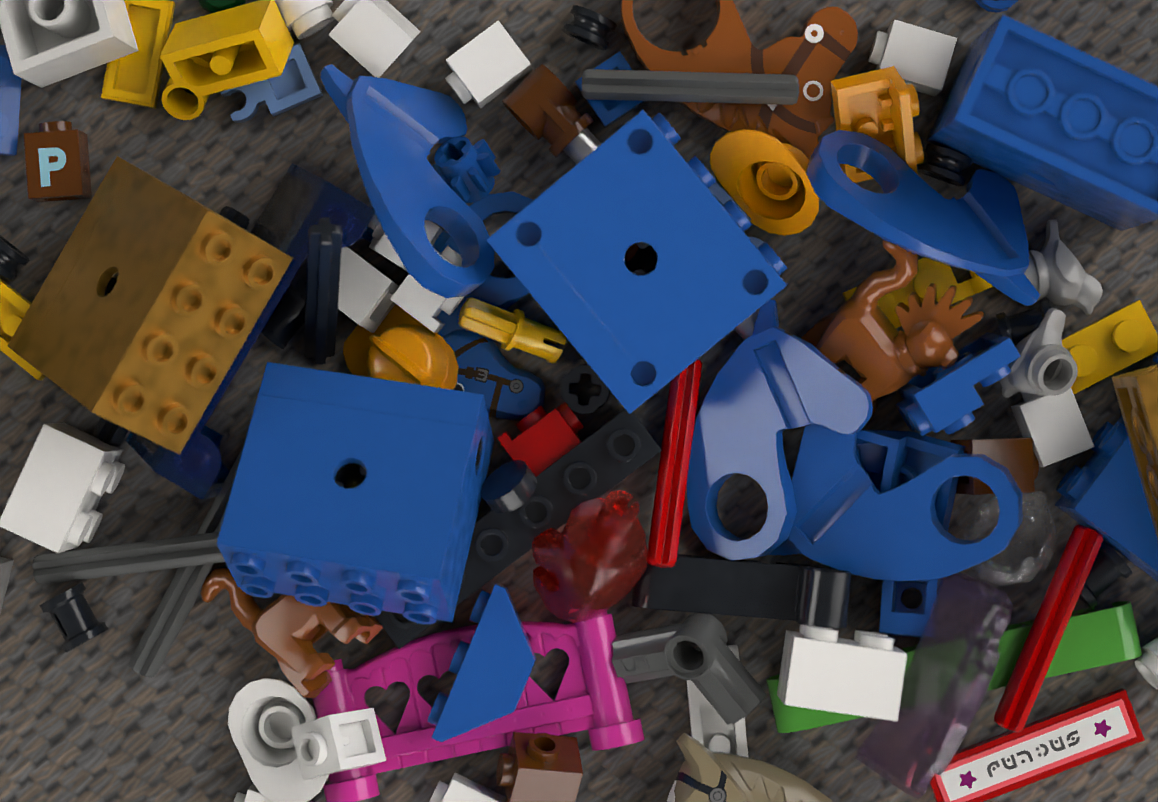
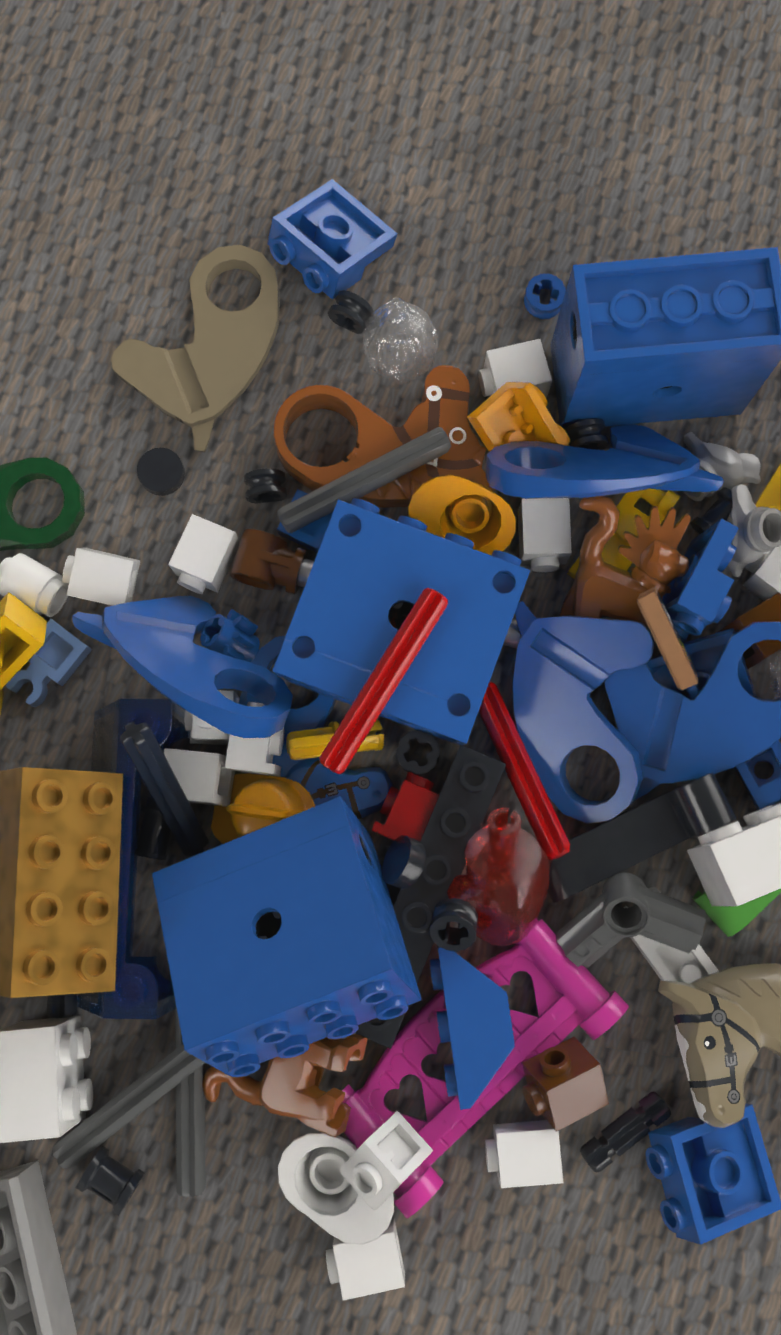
camera: 30 degrees left, 10 degrees down
none -> red axle [319,587,448,774]
none -> black bush [430,898,478,951]
none -> white brick [518,498,572,572]
none -> medium nougat tile [637,587,698,690]

